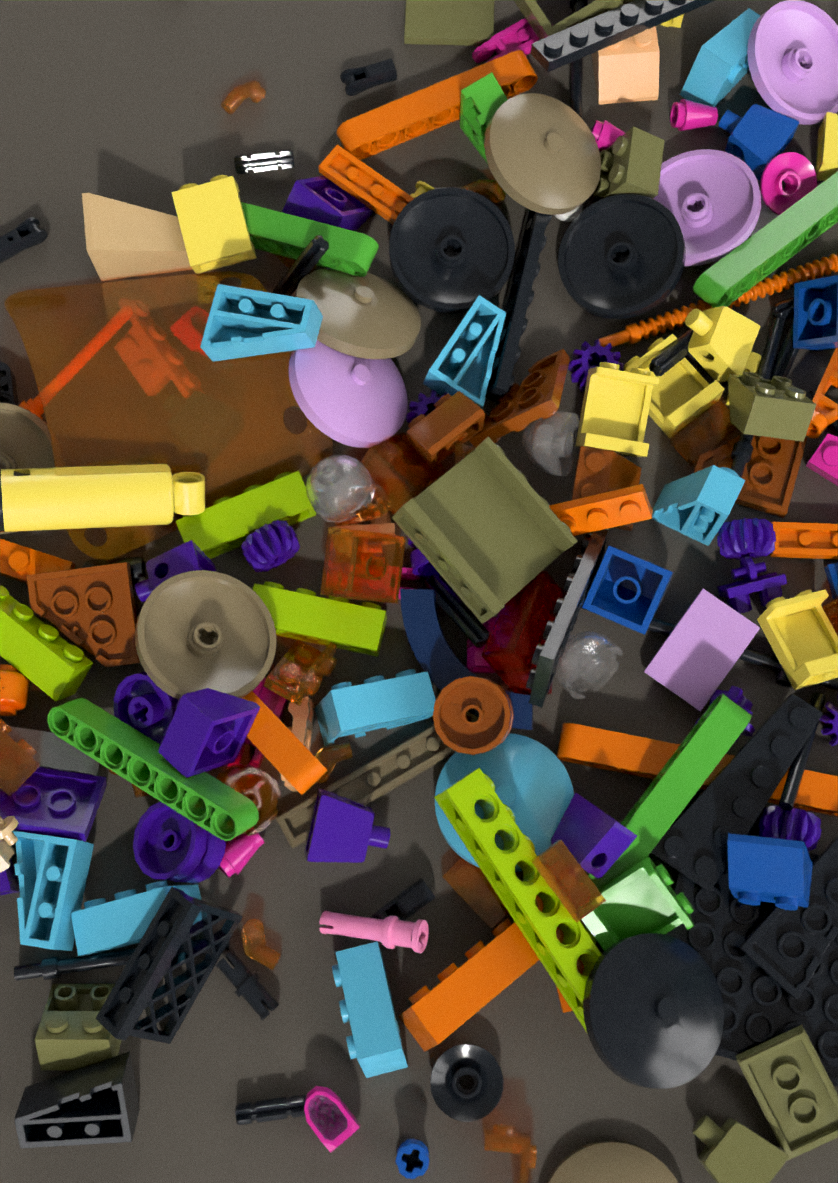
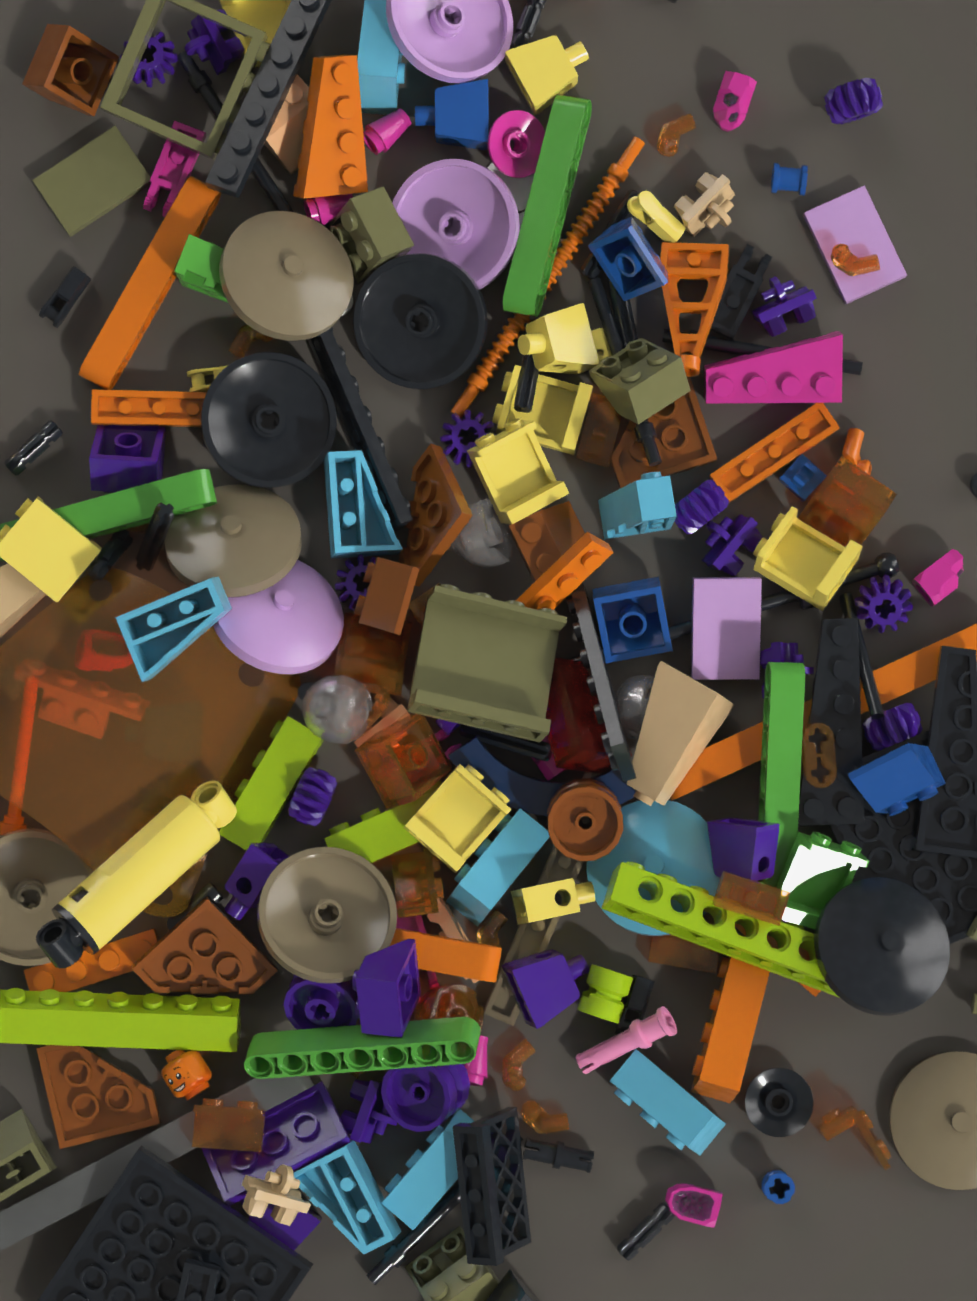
camera: 35 degrees left, 10 degrees up
none -> black axle [86,530,133,581]
none -> orange wedge [293,55,368,199]
none -> dark purple hips [341,1080,398,1144]
none -> light yellow panel [403,764,511,873]
none -> clear orange arm [502,1038,536,1091]
none -> light yellow torso [511,878,595,925]
none -> lime wheel [577,964,634,1024]
none -> tan slope [627,661,734,806]
none -> clear orange beam [802,722,837,788]

